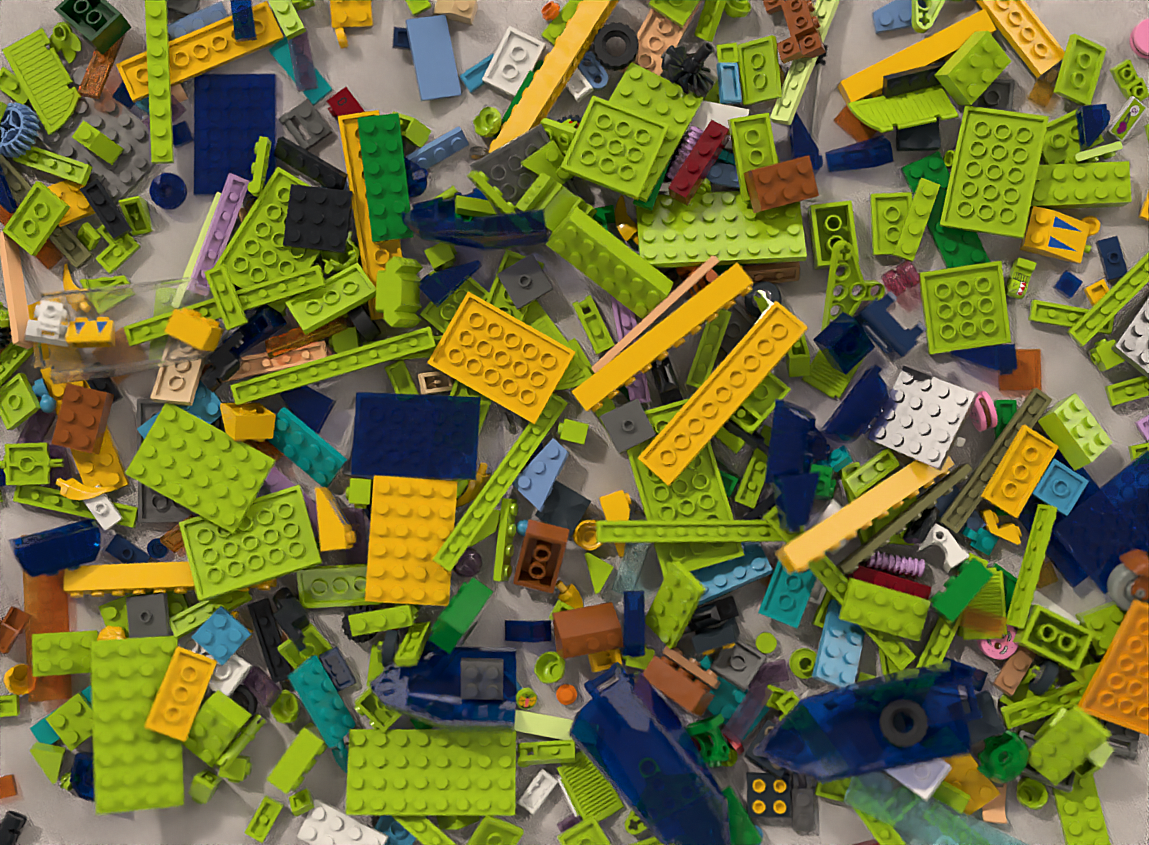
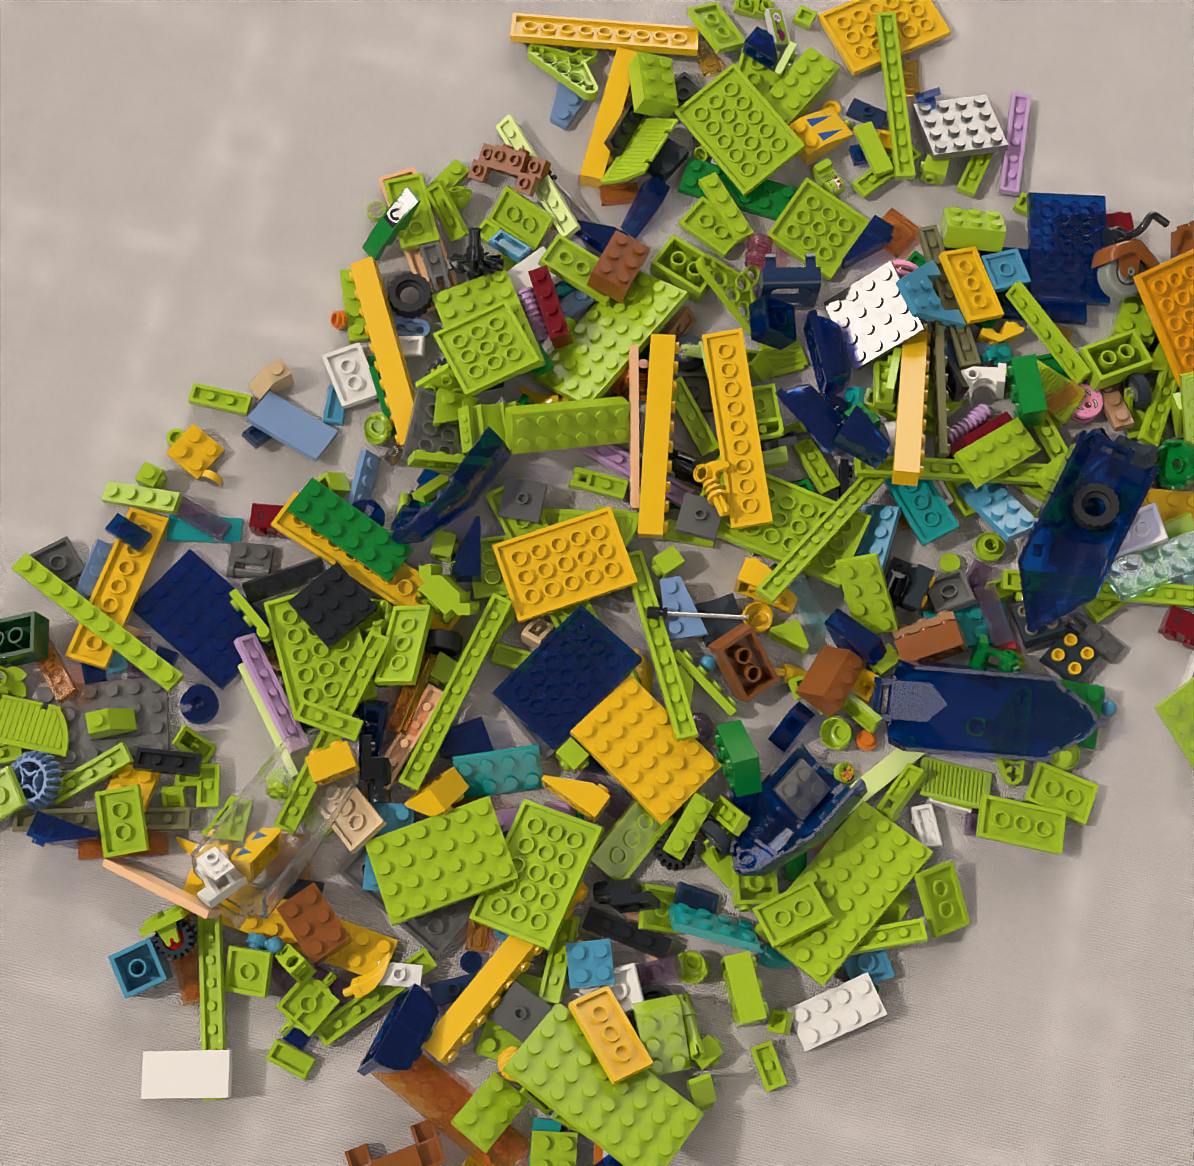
camera: 55 degrees left, 15 degrees down
none -> lime plate [266,782,289,801]
none -> lime leg [275,943,316,986]
none -> flat silver hinge [419,241,451,293]
none -> flat silver piece [647,606,749,620]
none -> yellow piece [693,460,732,517]
none -> lime plate [752,879,833,949]
none -> lime tile [841,691,882,734]
none -> lime tile [853,121,894,177]
none -> lime plate [881,348,902,404]
none -> dark azure wing [896,260,967,329]
none -> lime plate [1032,452,1077,491]

